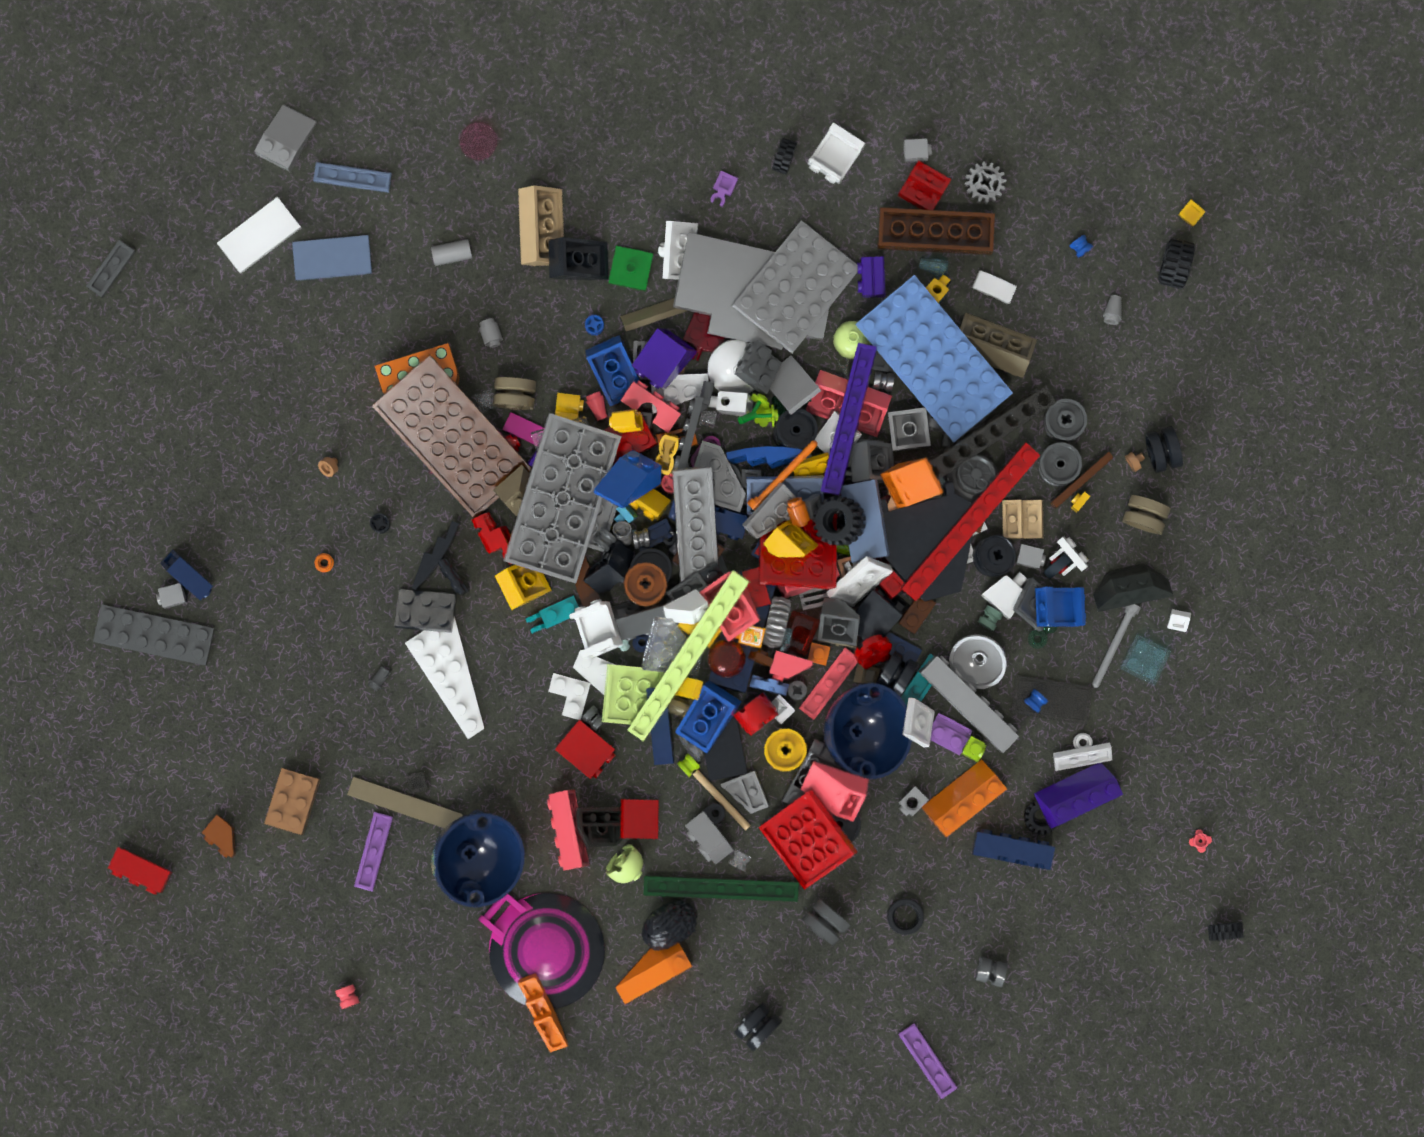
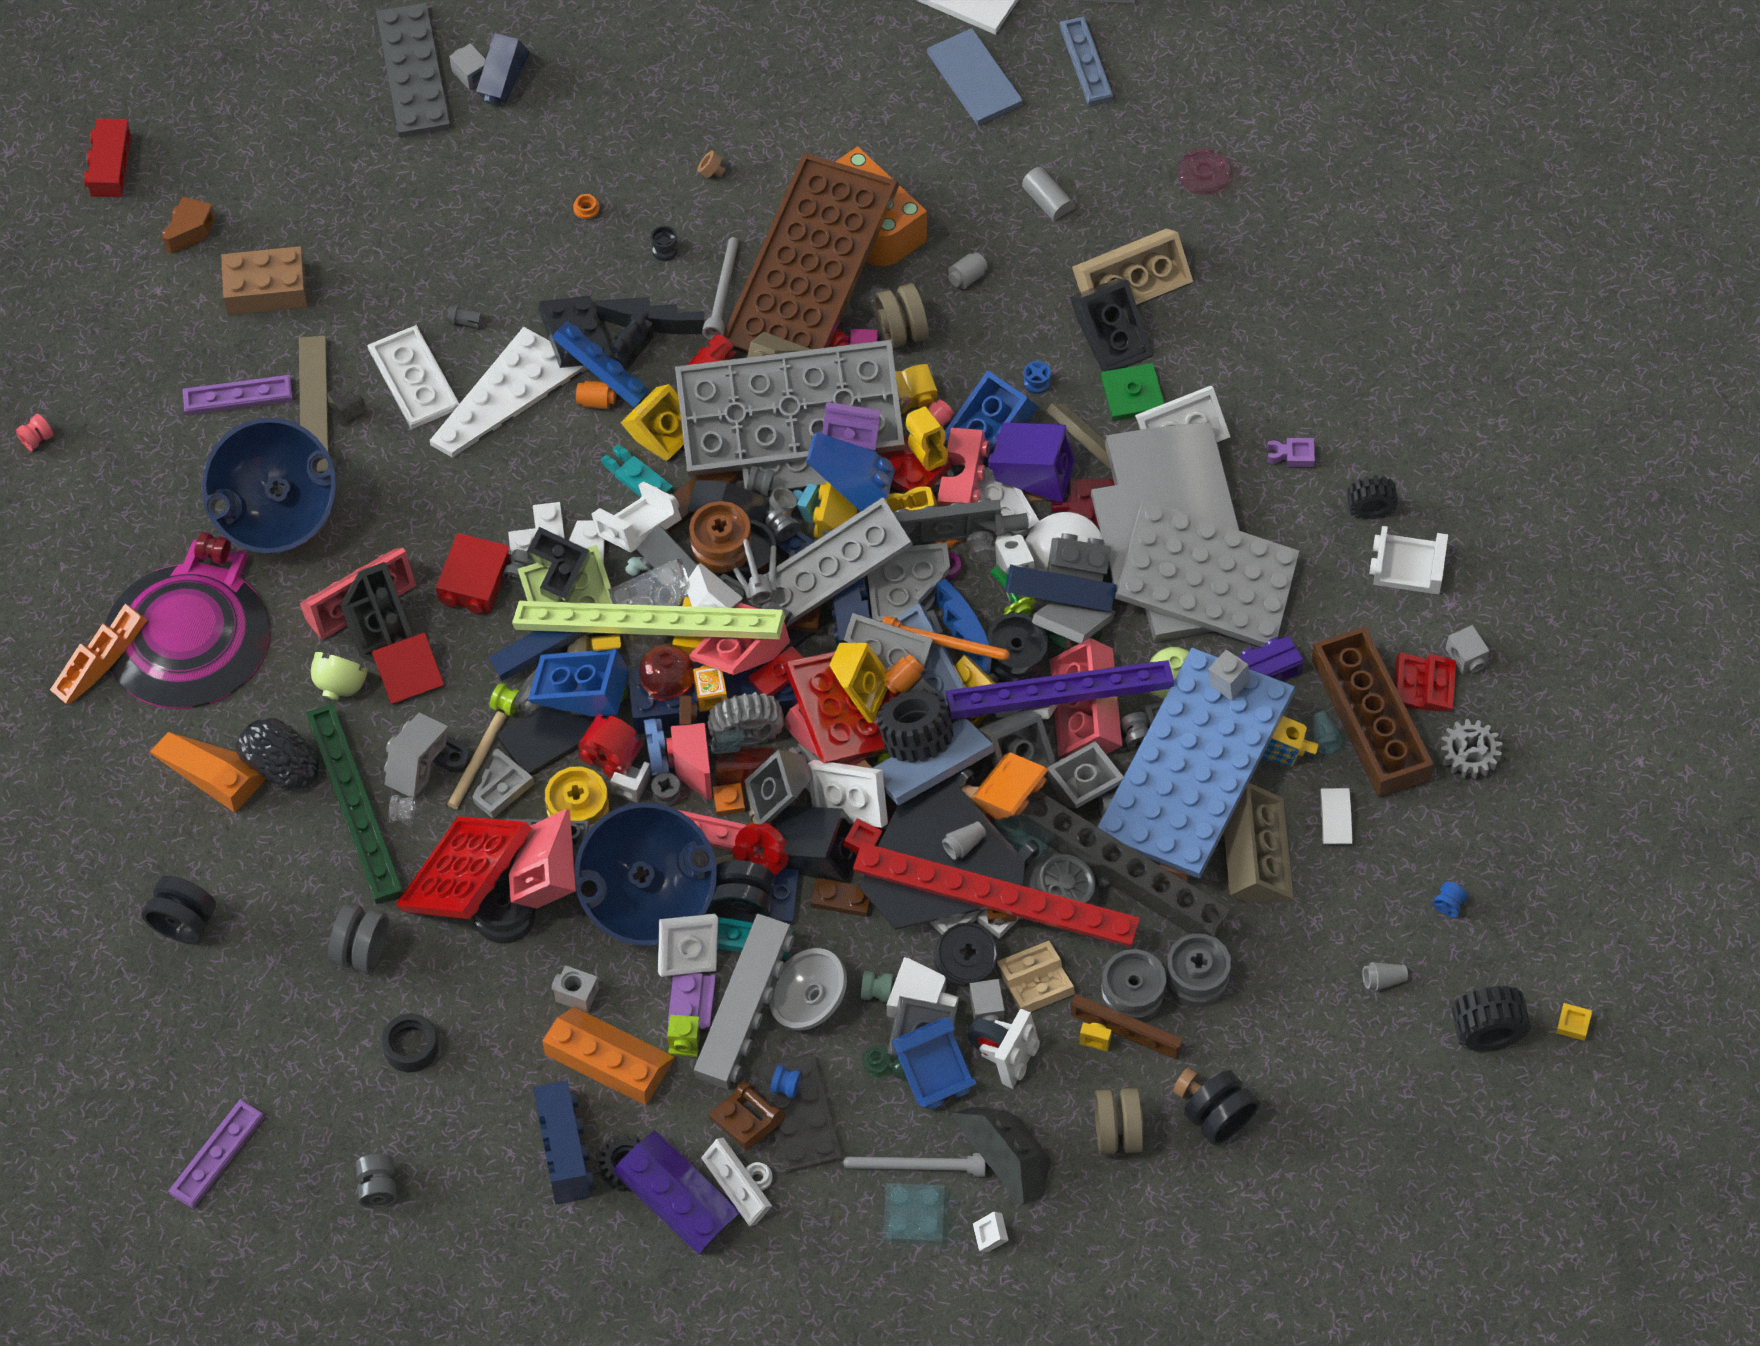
camera: 70 degrees right, 25 degrees down
none -> dark red wheel [194,531,231,565]
none -> white tile [367,325,459,429]
none -> black brick [527,527,590,602]
none -> blue plate [552,321,649,407]
none -> orange brick [576,381,617,409]
none -> light grey piece [702,237,739,340]
none -> reddish brown plate [708,1081,785,1151]
none -> light grey plant [733,539,777,604]
none -> medium lavender plate [822,402,881,450]
none -> light grey cone [942,821,986,859]
none -> dark blue tile [1005,564,1116,612]
none -> light grey brick [1208,650,1250,700]

